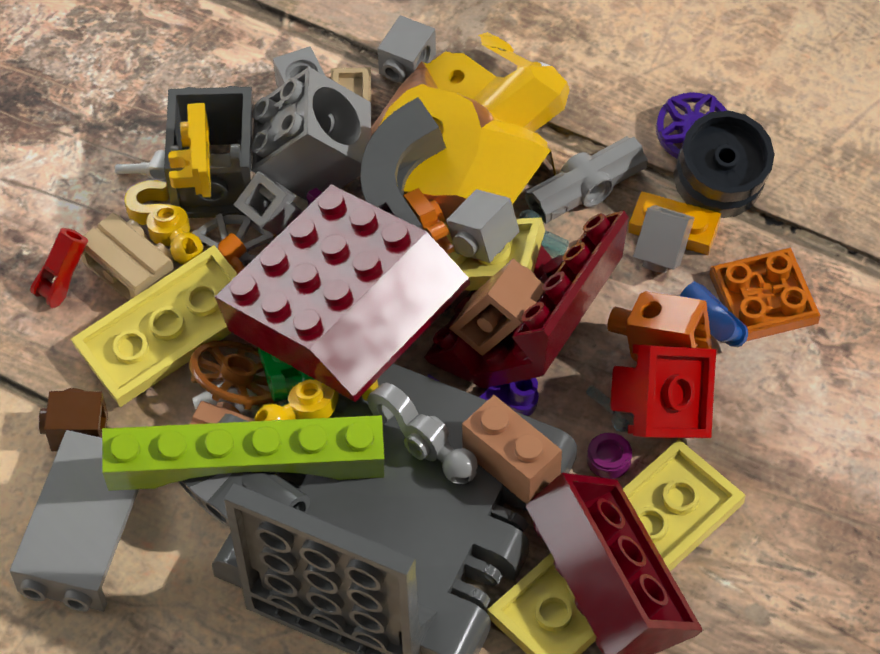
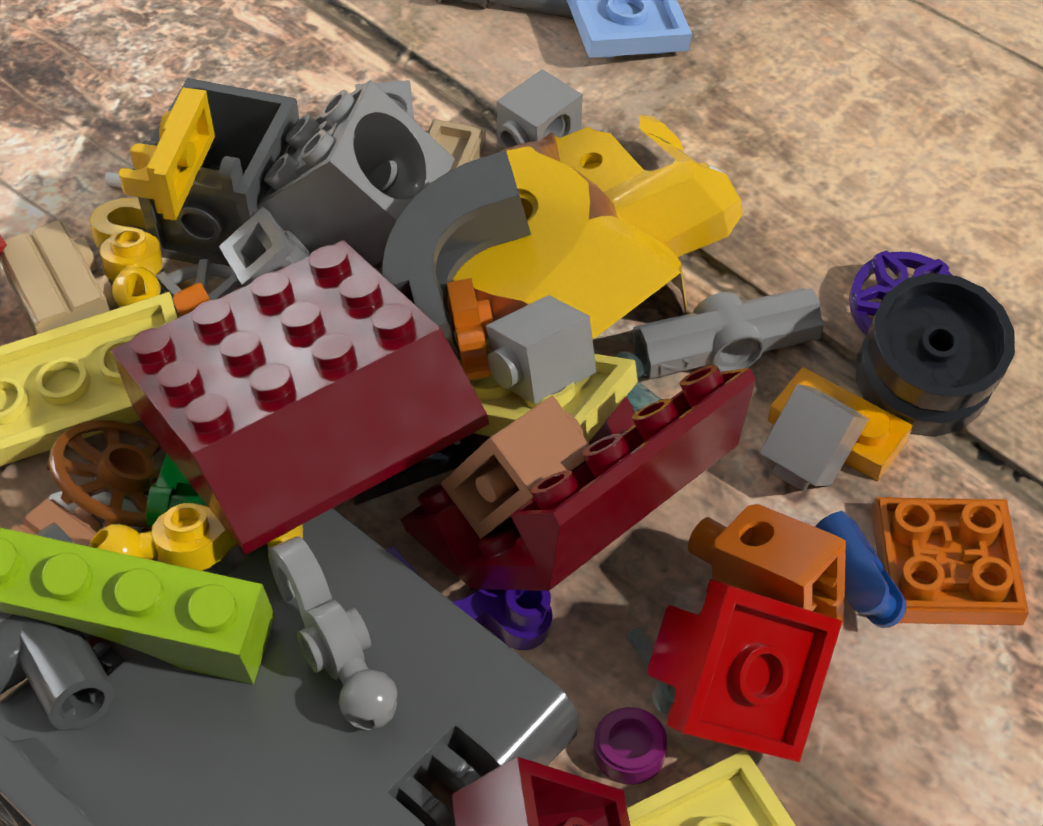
camera: 15 degrees right, 5 degrees down
nougat brick [462,395,562,504] -> none

